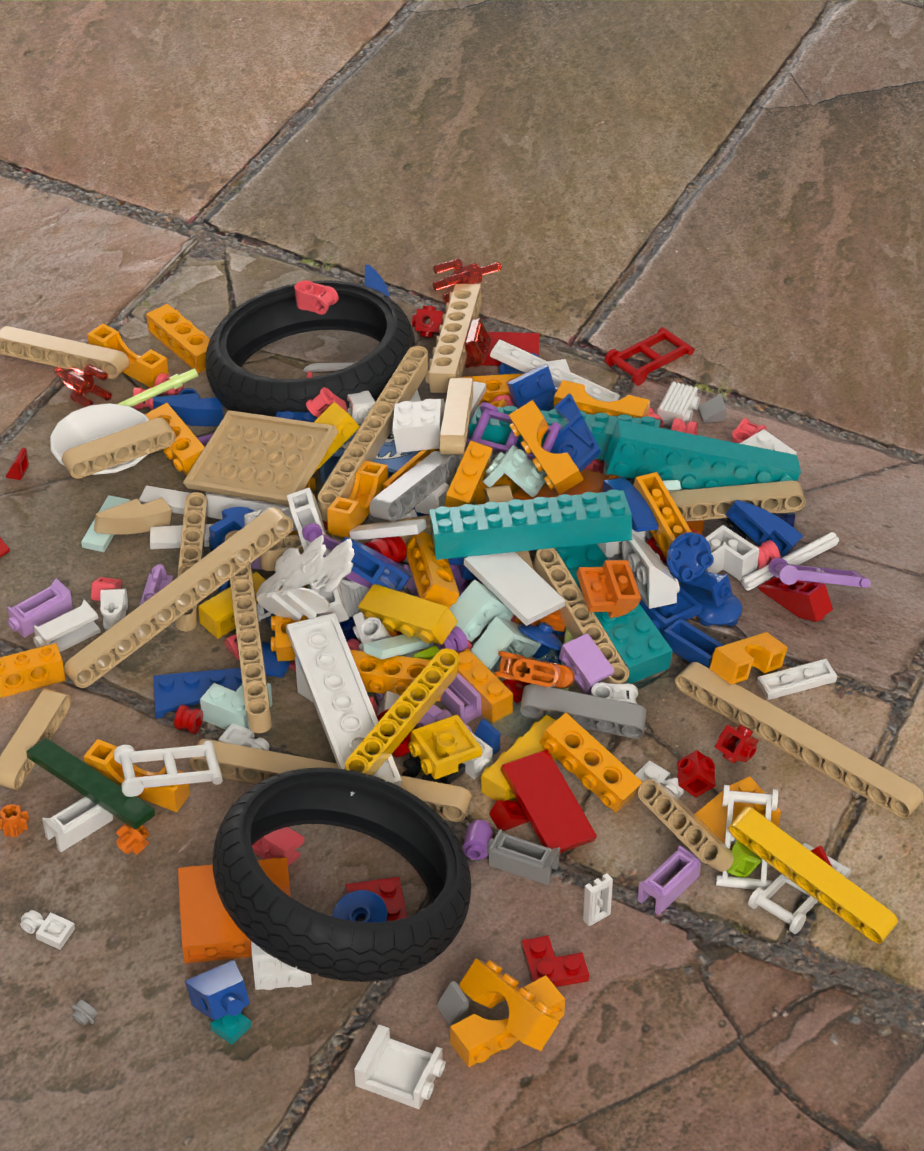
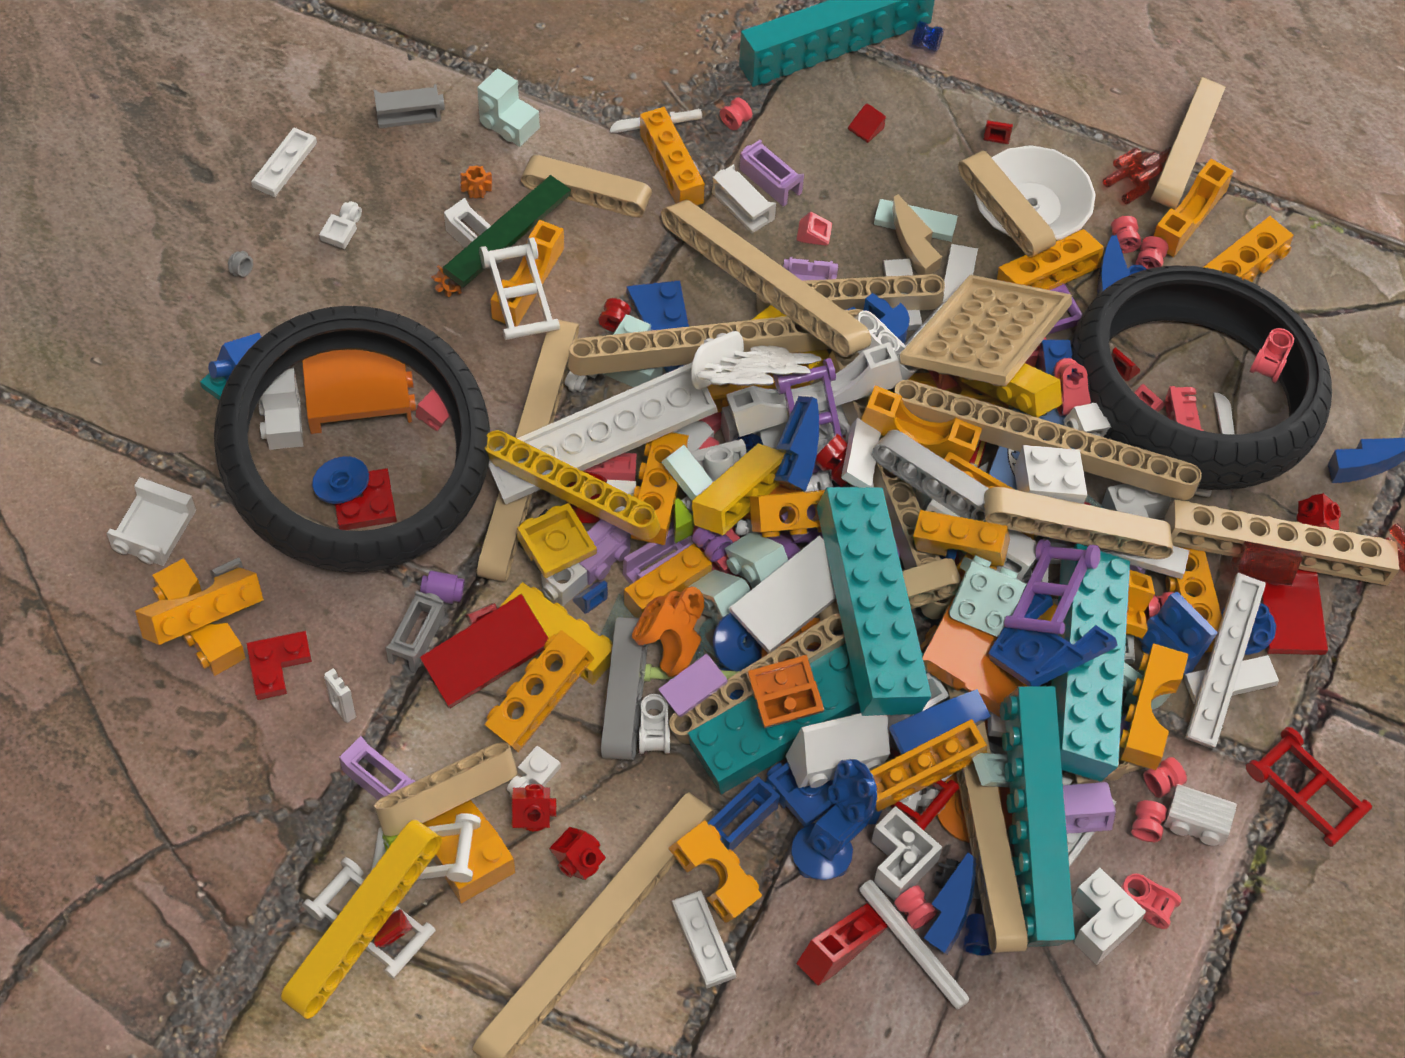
camera: 85 degrees right, 15 degrees up
white piece [100,588,128,631] -> none
yellowish green bar [118,368,198,407] -> none
light orange arch [509,400,584,495] -> none
light grey slope [698,395,726,423] -> none
medium lavender piece [769,558,871,588] -> none

